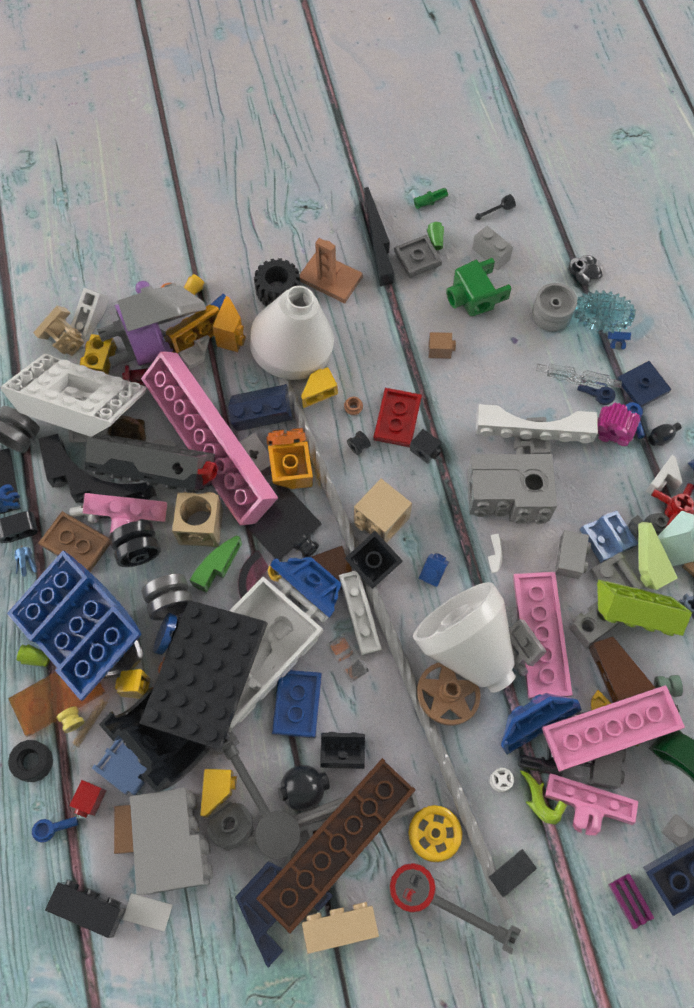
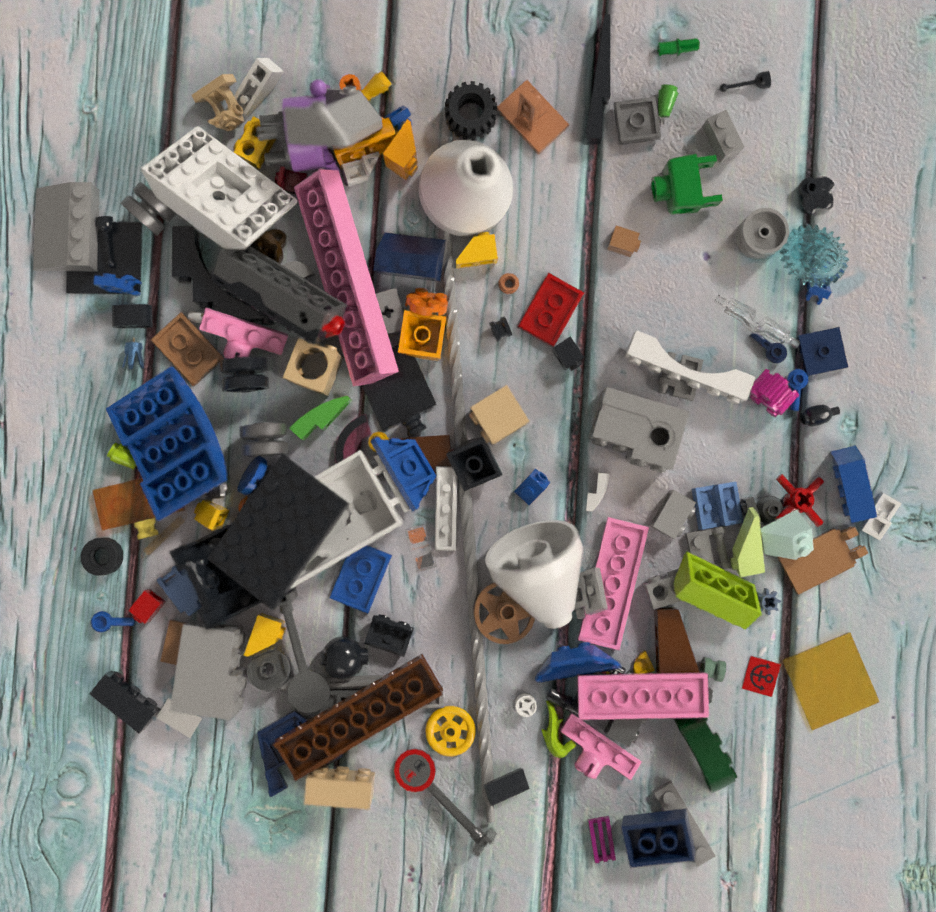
camera: 15 degrees right, 20 degrees up
white slope [646,455,682,494] -> none

